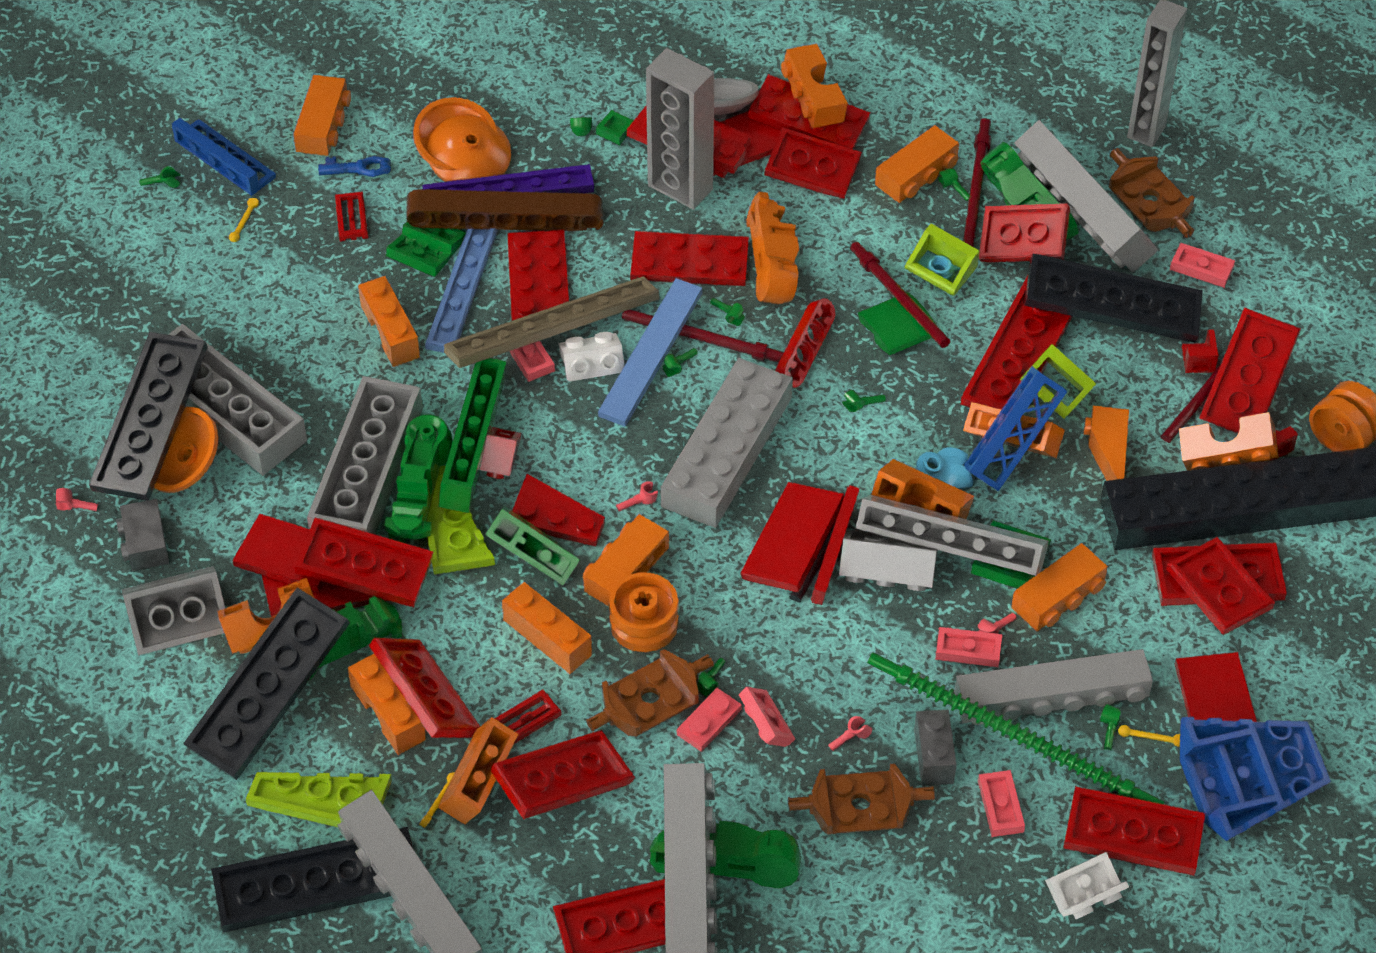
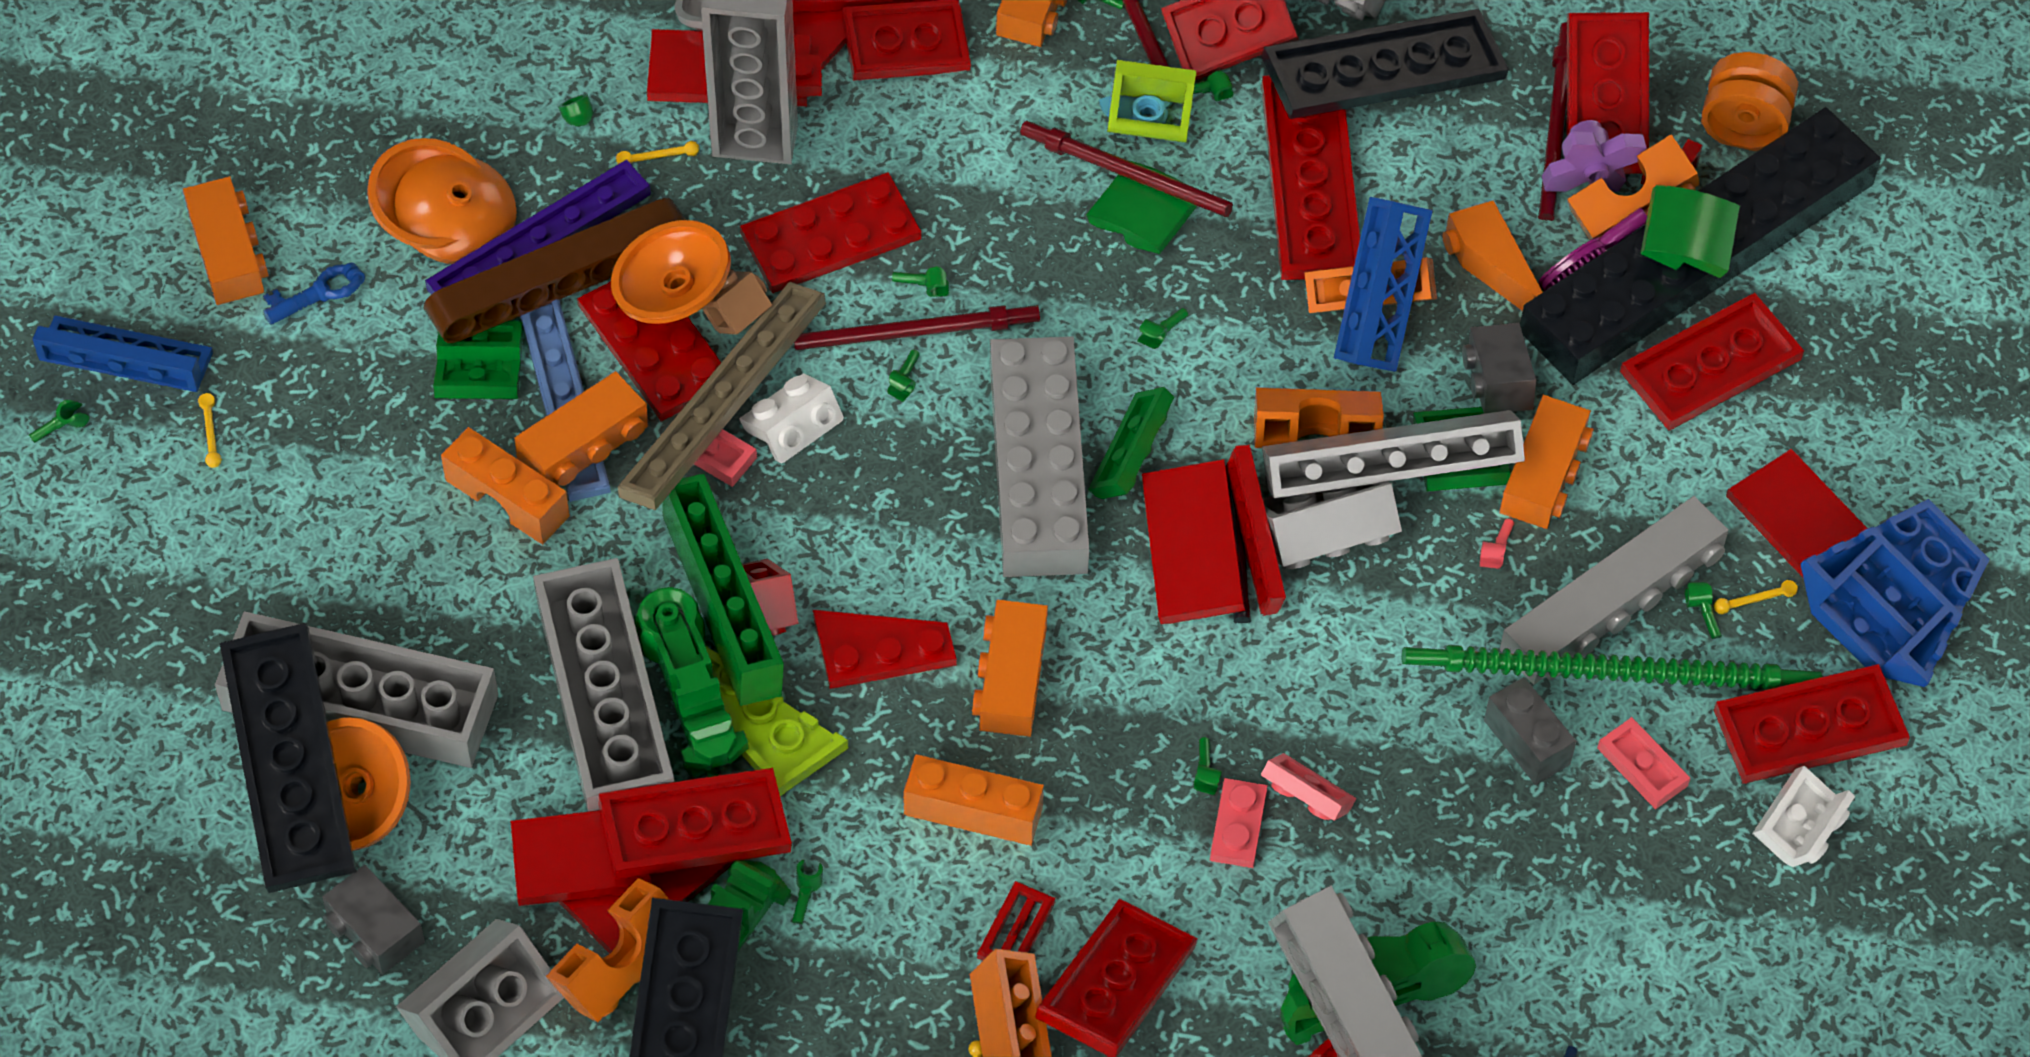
camera: 30 degrees left, 5 degrees up
coral hand [56,488,98,511] -> none
red tile [335,192,368,242] -> none
orange arch [348,654,426,755] -> none
red tile [369,638,481,738] -> none
green slope [485,506,580,585] -> none
dark orange plate [586,649,714,737] -> none
green plate [596,110,634,146] -> none
medium blue tile [598,278,703,427] -> none
orange wheel [609,572,679,652] -> none
coral hand [616,481,658,511] -> none
orange piece [746,192,799,304] -> none
red beam [775,298,836,388] -> none
dark orange plate [788,763,935,834] -> none
coral hand [828,716,872,751] -> none
medium azure plate [916,447,973,490] -> none
coral plate [935,627,1002,668] -> none
lime tile [1020,344,1096,419] -> none
red tile [1166,537,1275,635] -> none
red panel [1181,329,1219,373] -> none
none -> orange brick [514,371,648,486]
none -> orange dish [611,220,731,324]
none -> yellow hinge [616,141,700,164]
none -> medium nougat brick [702,270,773,335]
none -> green hand [792,860,823,924]
none -> green plate [1088,387,1174,499]
none -> green hand [1193,71,1234,101]
none -> flat silver brick [1462,323,1536,414]
none -> magenta piece [1538,207,1647,291]
none -> medium lavender plant [1542,120,1647,192]
none -> green slope [1640,185,1740,278]

